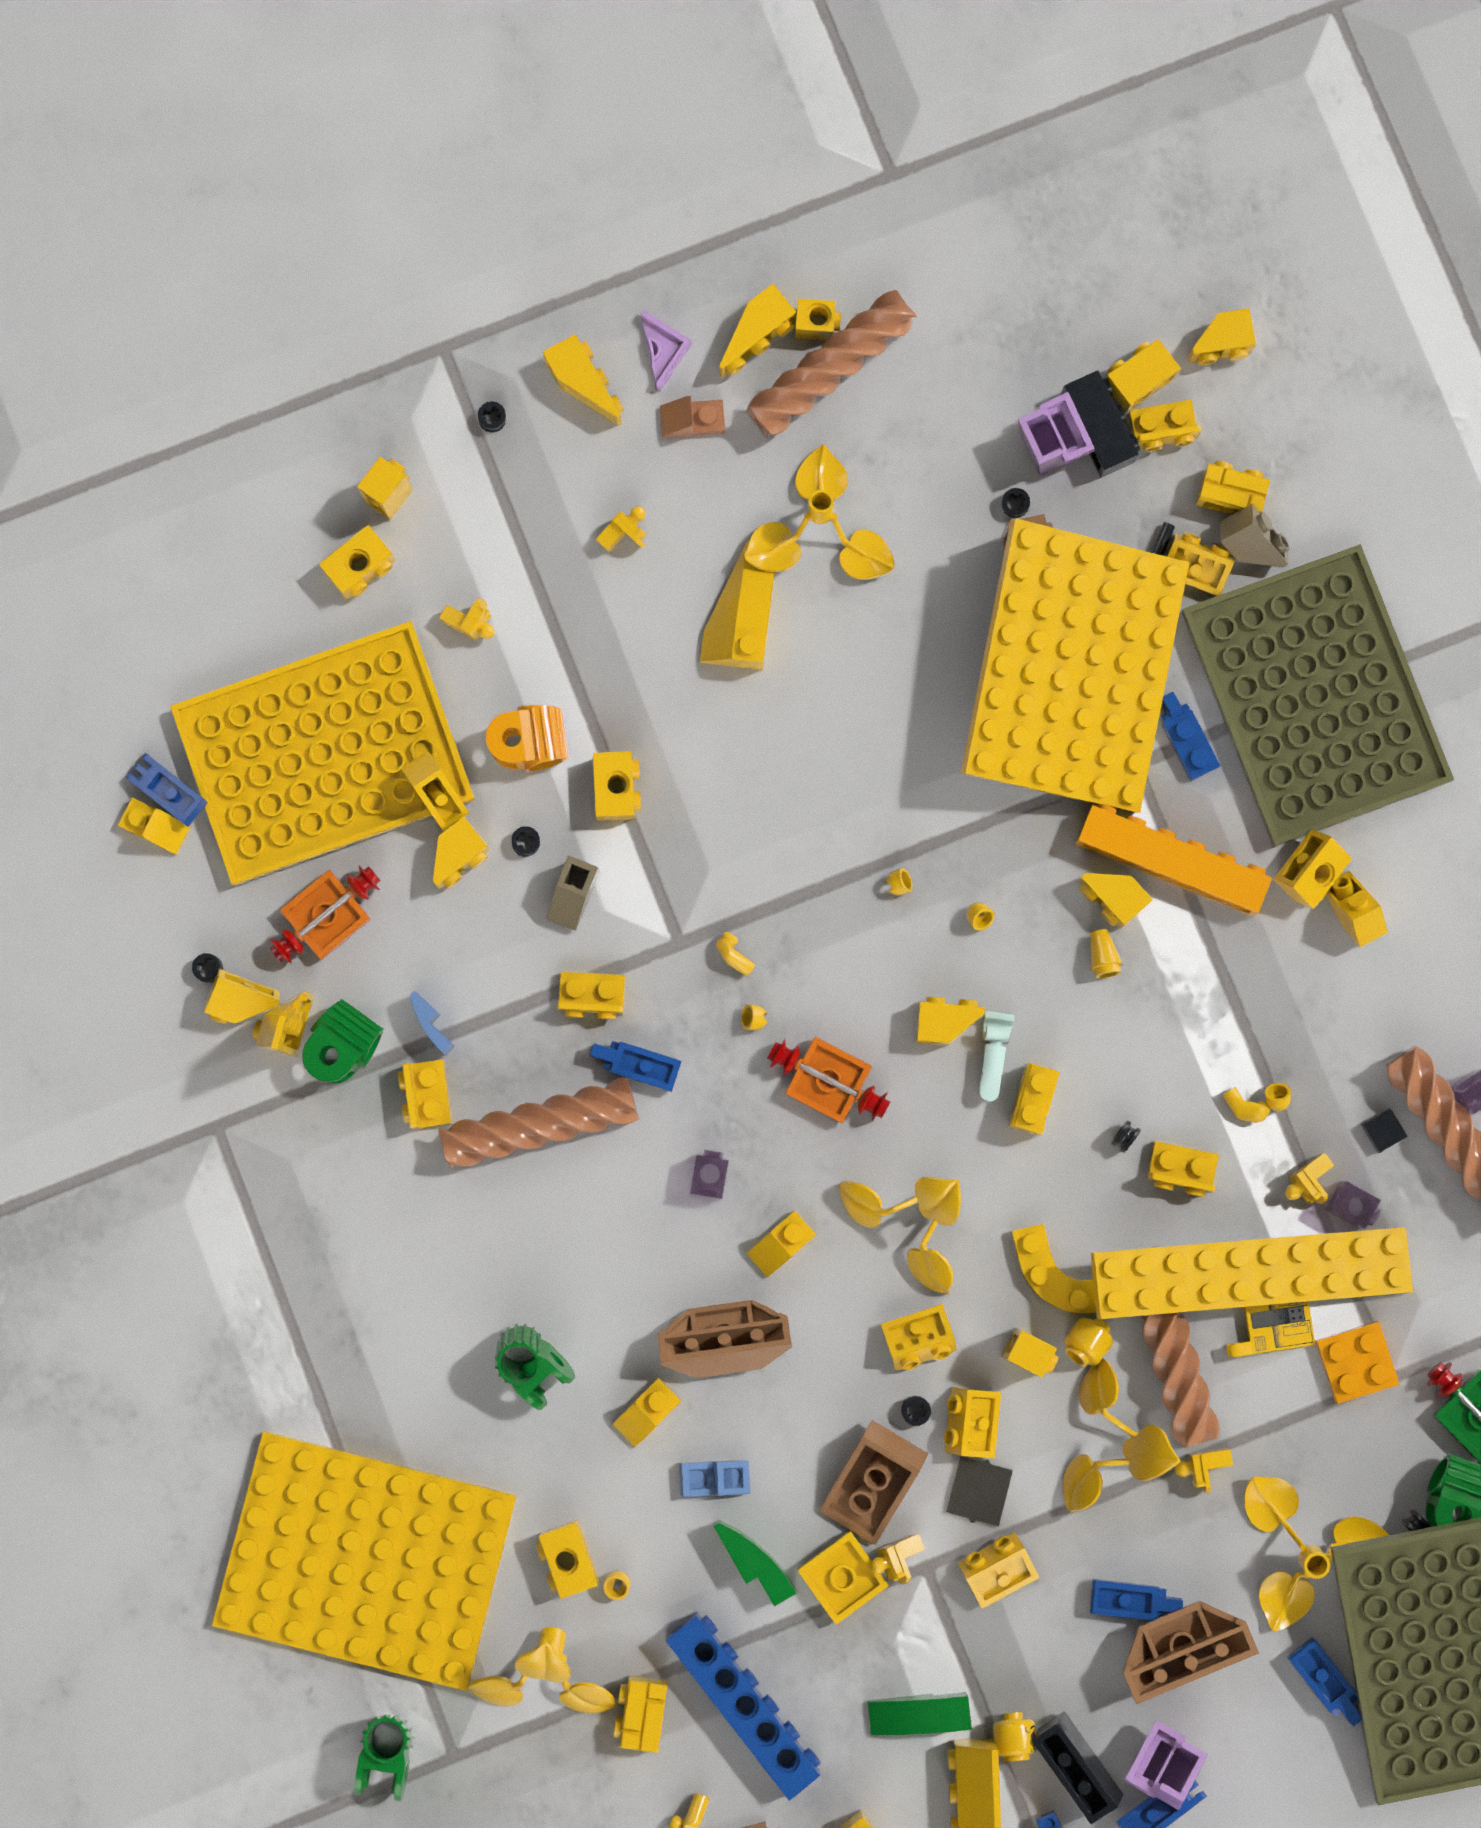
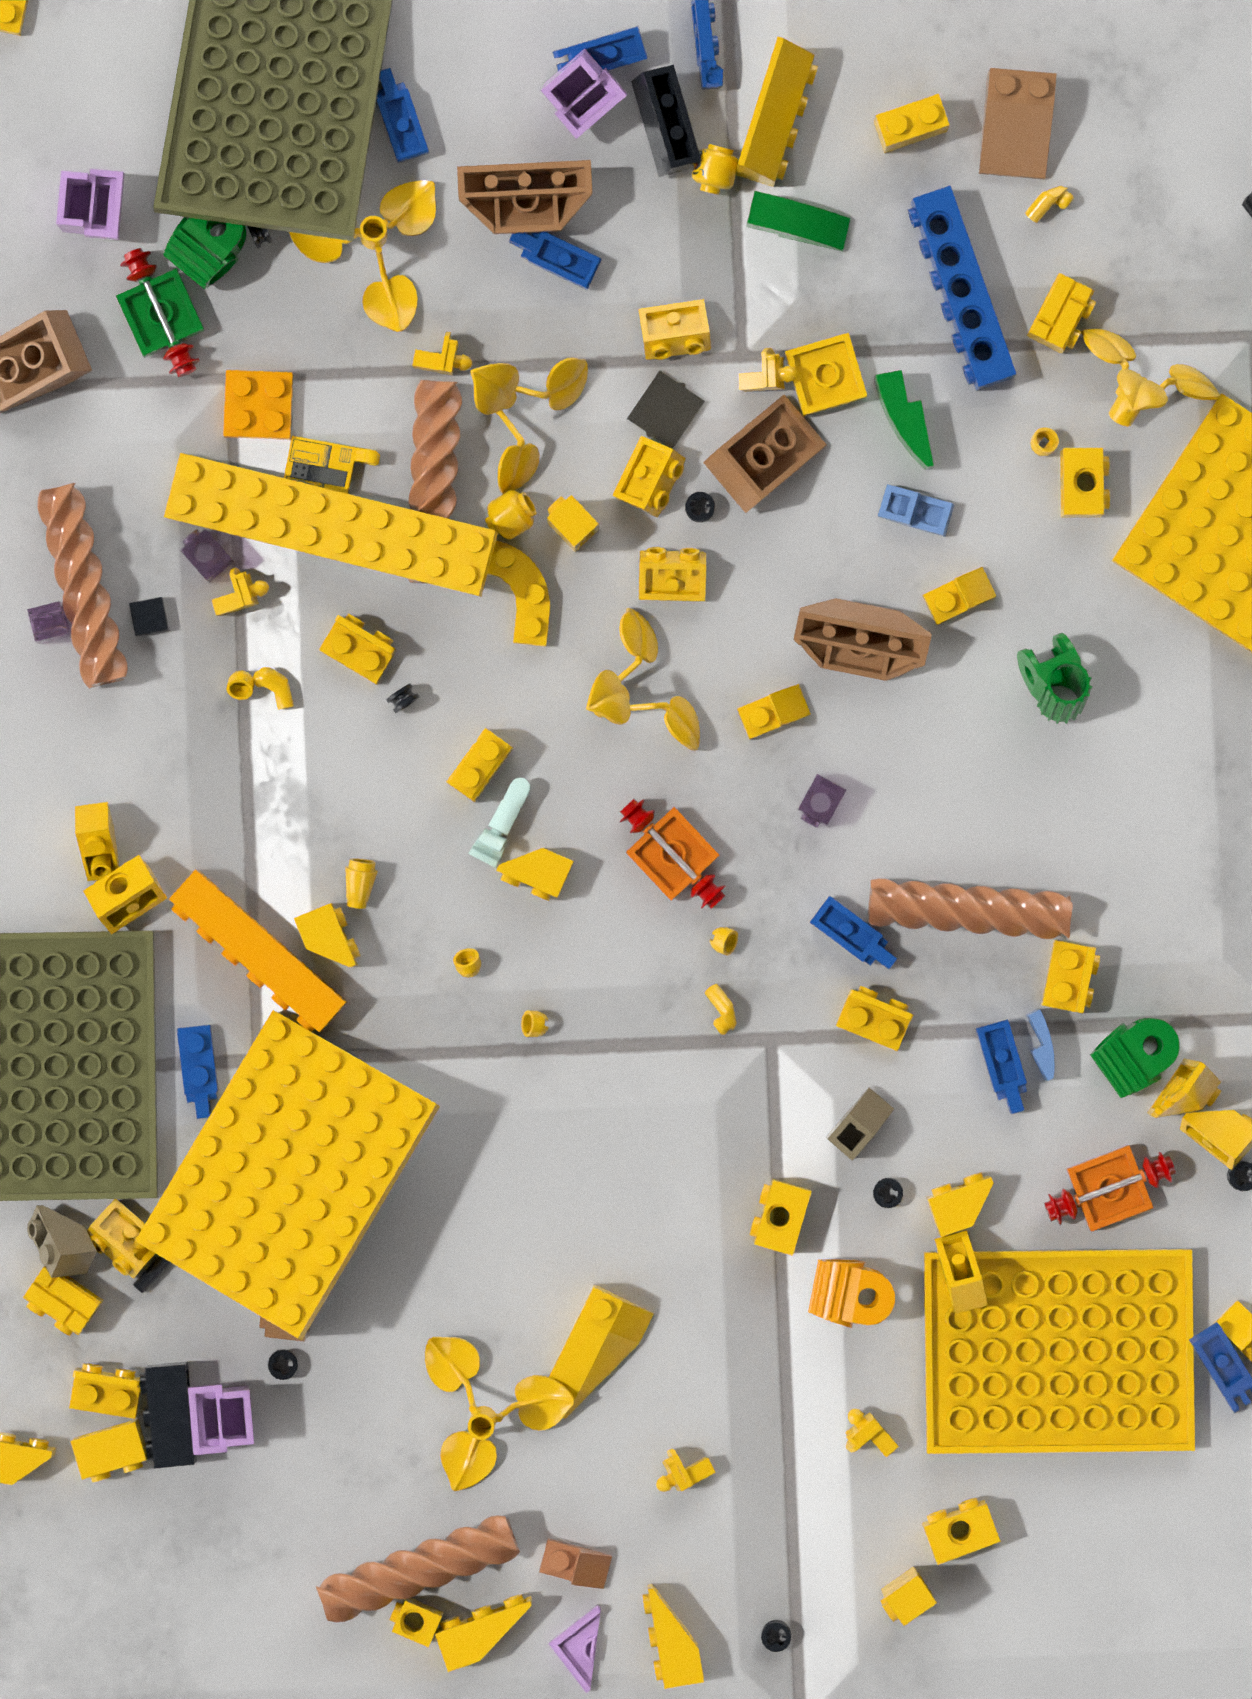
camera: 160 degrees left, 5 degrees up
none -> blue hinge [975,1019,1027,1114]

